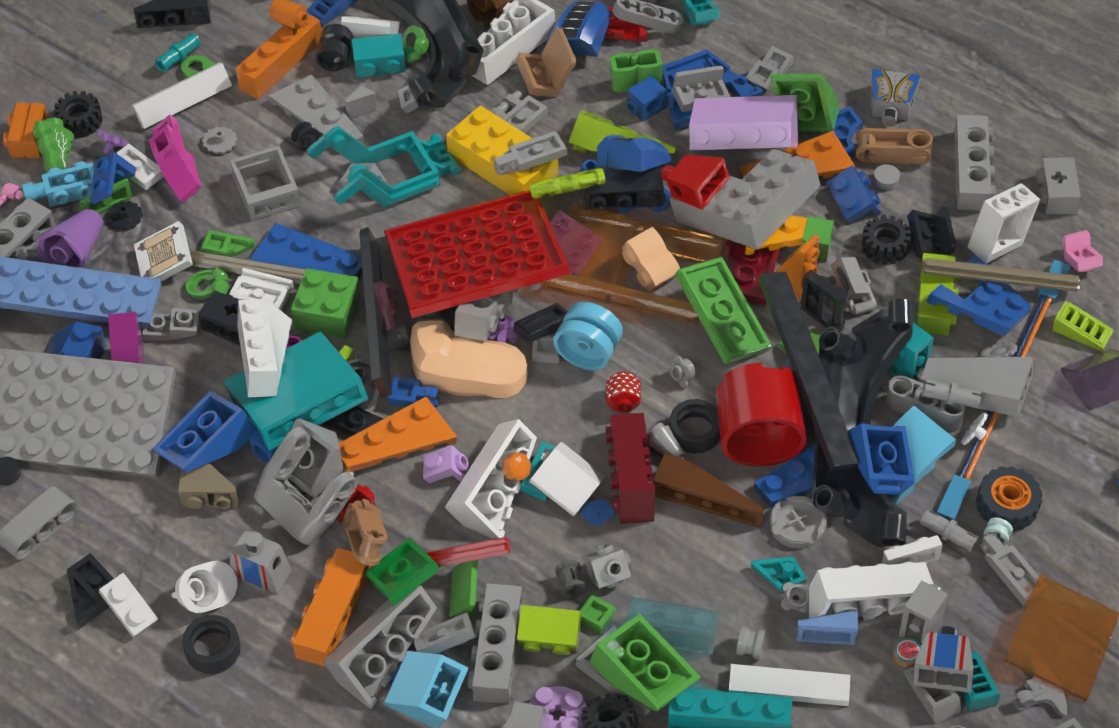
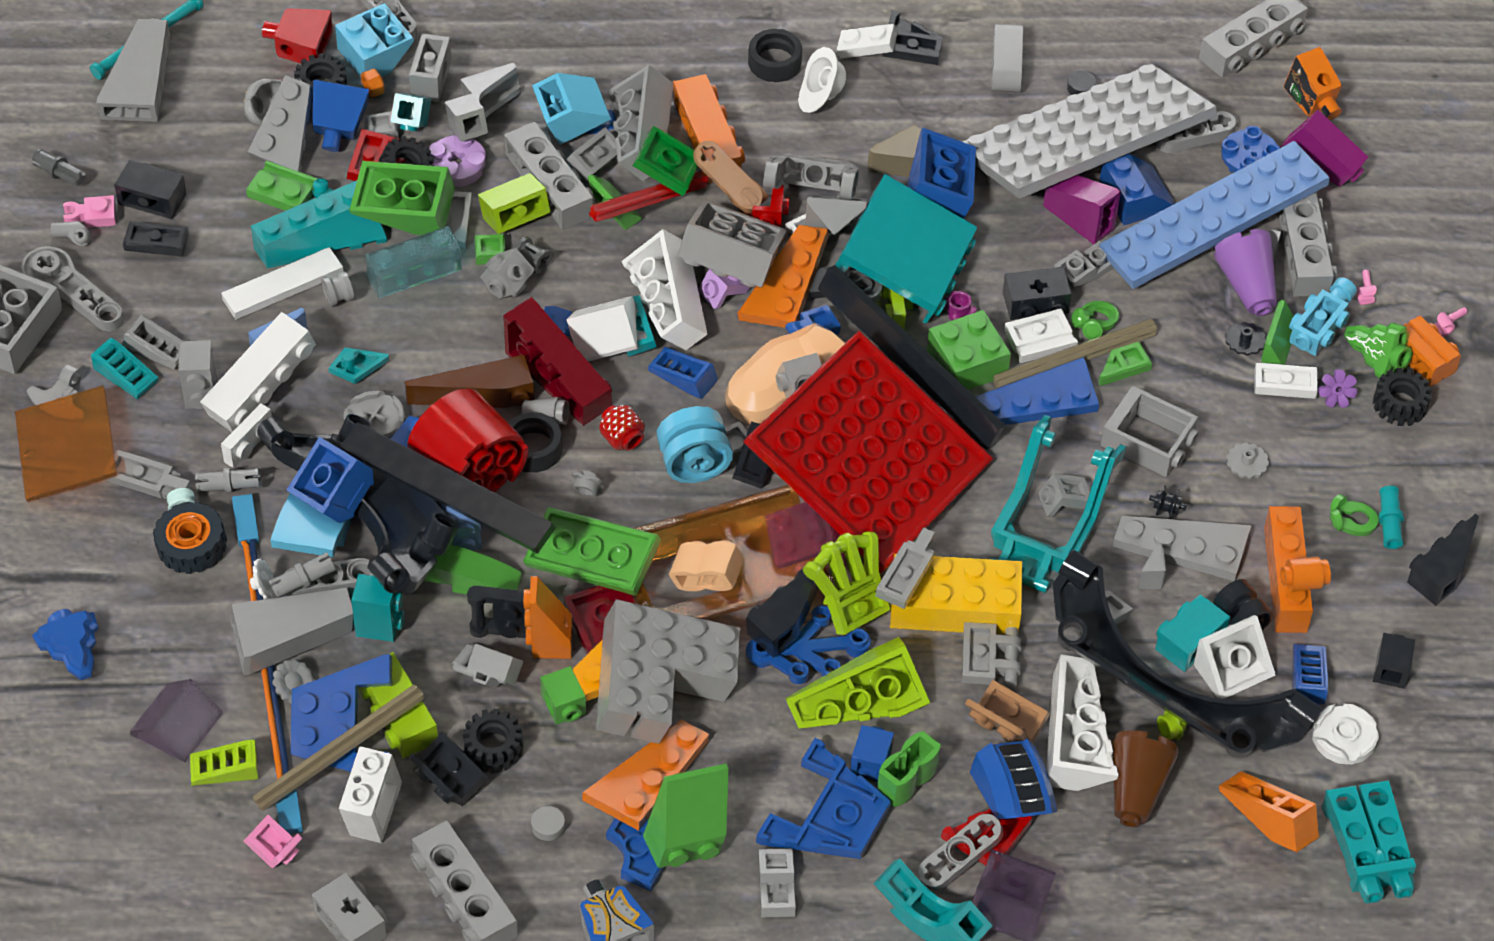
camera: 140 degrees right, 0 degrees up
blue bracket [90,152,136,204] -> none
white tile [132,62,232,129] -> none
tile [134,221,193,281] -> none
dark pink slope [149,114,202,203] -> none
light grey torso [230,531,292,594] -> none
white wedge [237,299,292,397] -> none
clear pink tile [372,281,399,332] -> none
bright green piece [402,25,429,63] -> none
orange tile [502,452,531,481] -> none
blue slope [597,135,671,172] -> none
red torso [661,155,730,210] -> none
light grey bracket [672,66,731,112] -> none
lavender slope [689,95,798,150] -> none
light grey plate [781,582,809,614] -> none
blue bracket [826,165,882,224] -> none
medium nougat piece [855,128,933,165] -> none
light grey torso [913,626,973,693] -> none
none -> blue slope [648,347,718,399]
none -> light grey slope [677,199,787,287]

